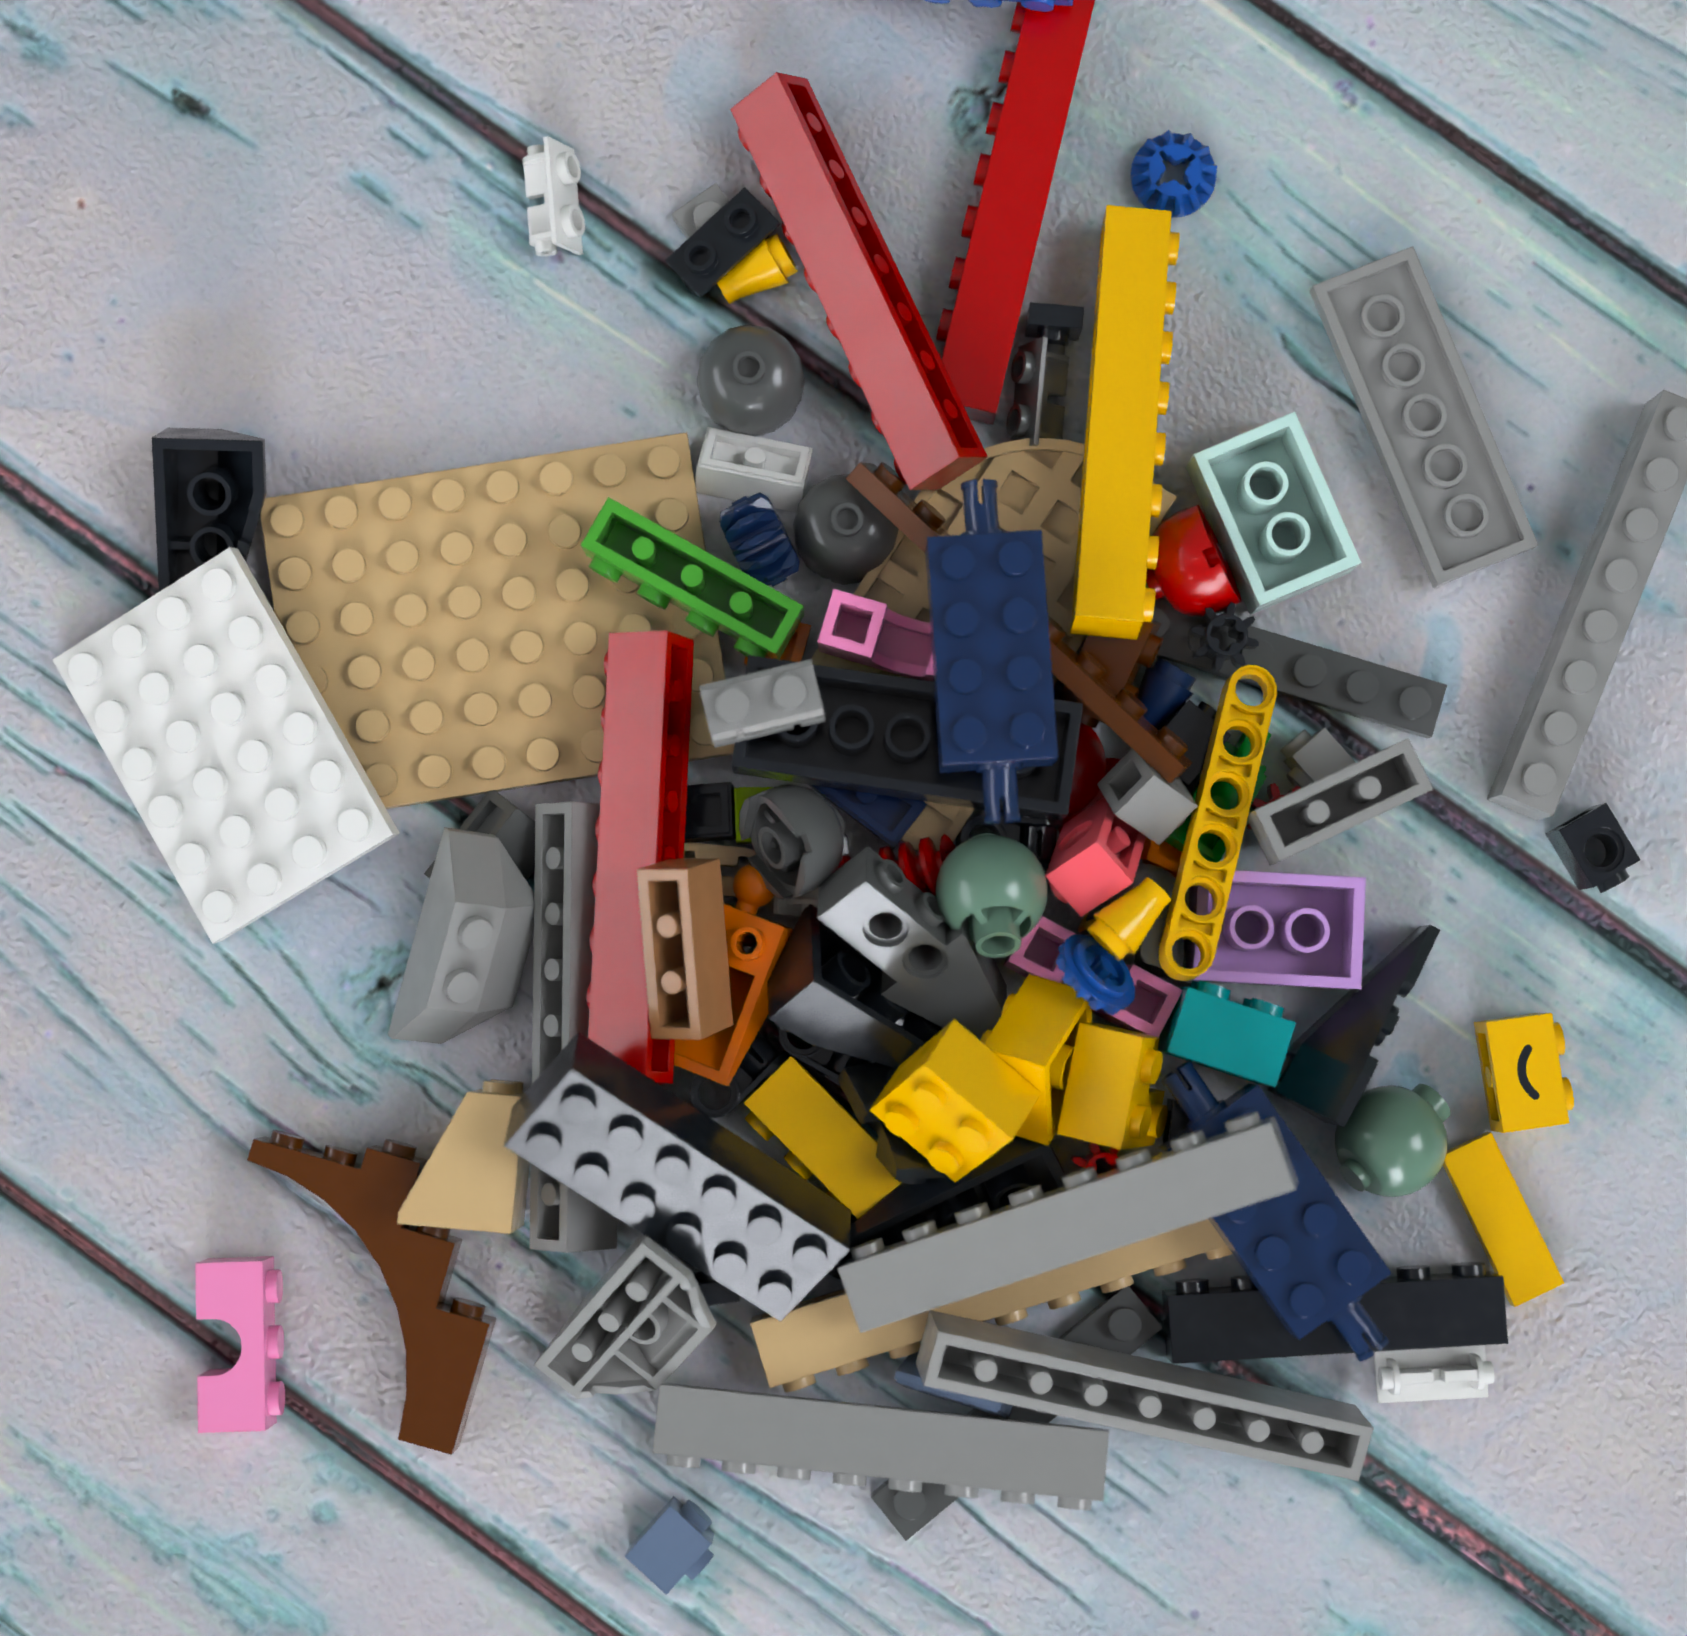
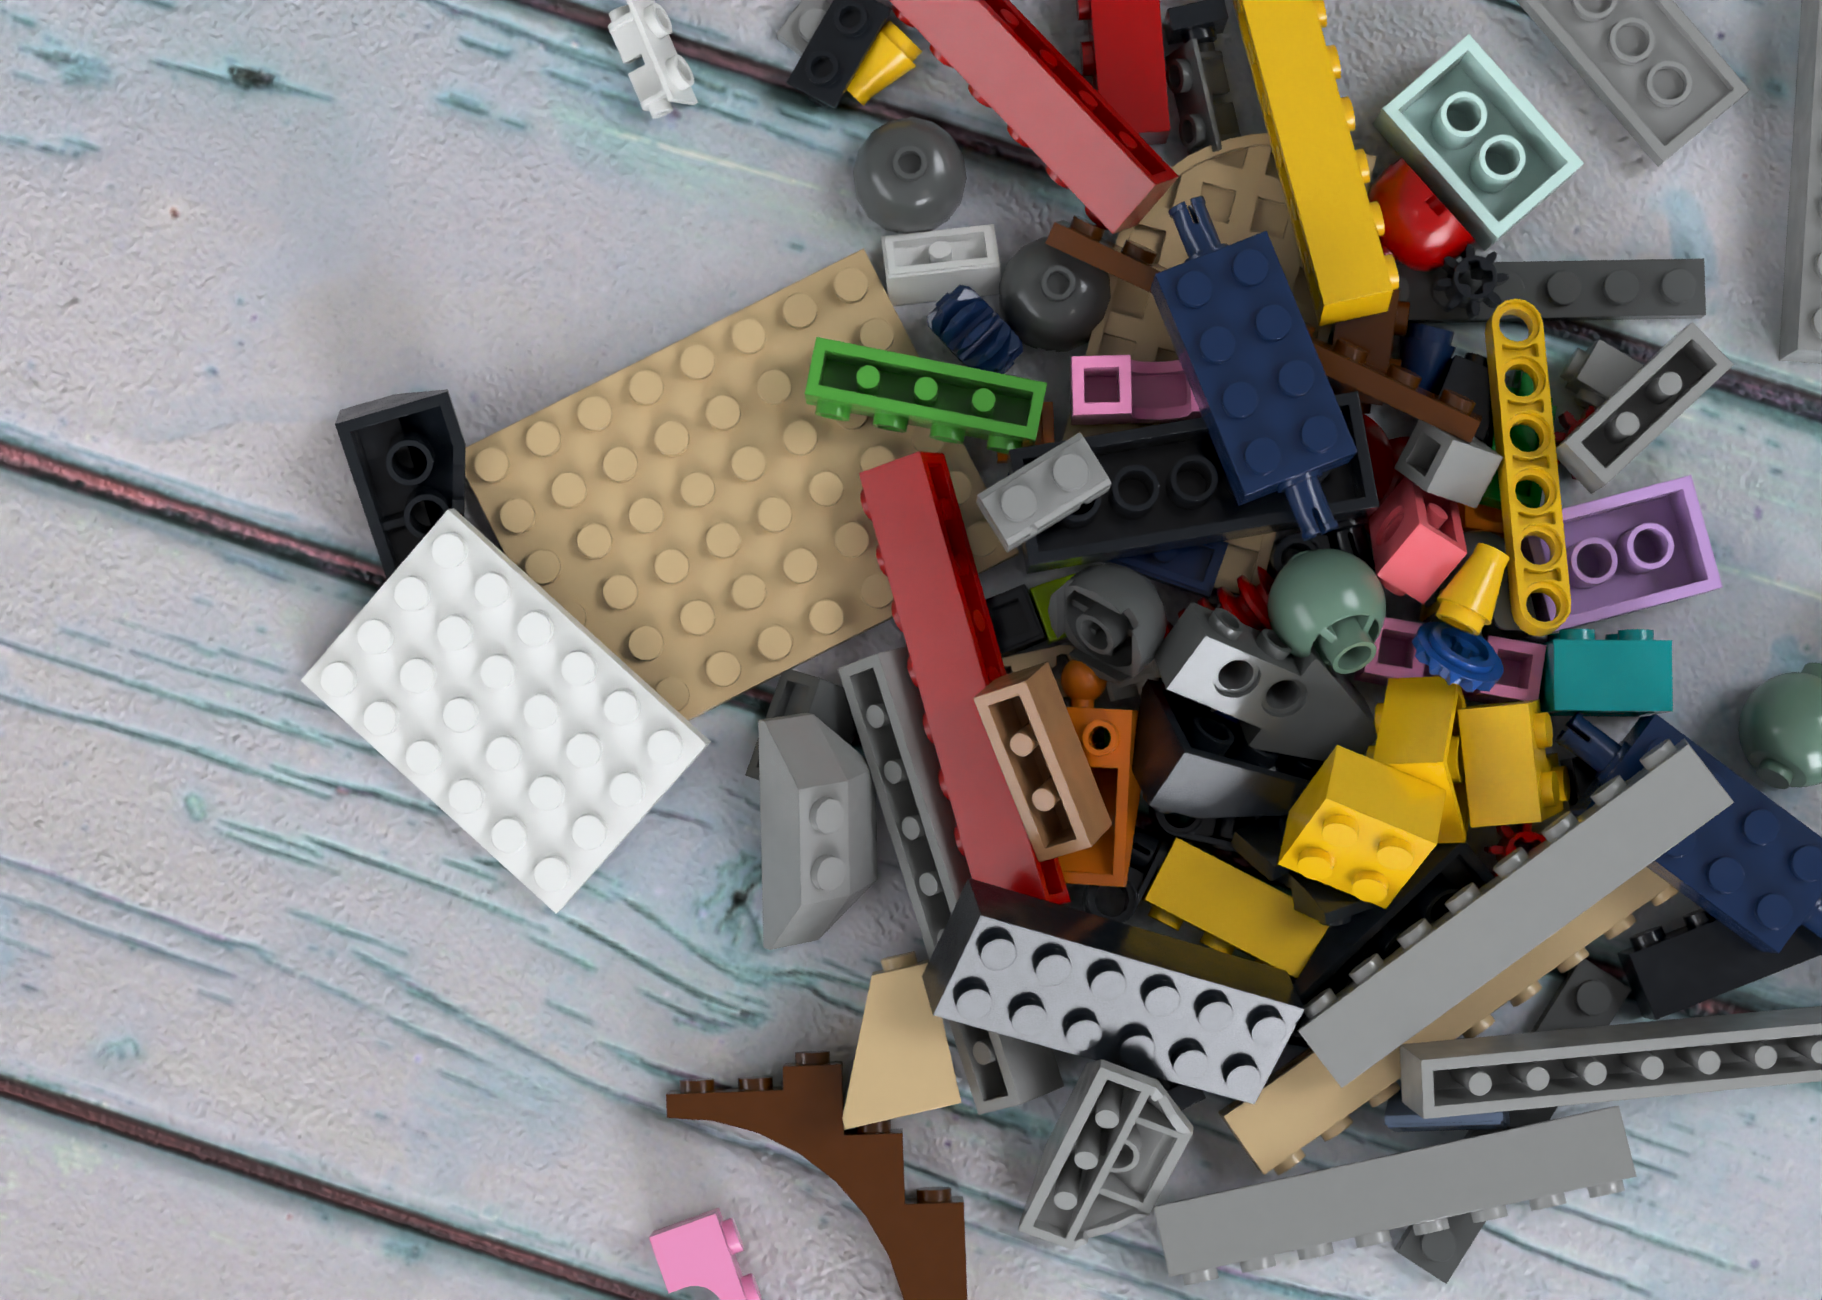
camera: 20 degrees left, 0 degrees up
black wedge [1268,925,1440,1127] -> none

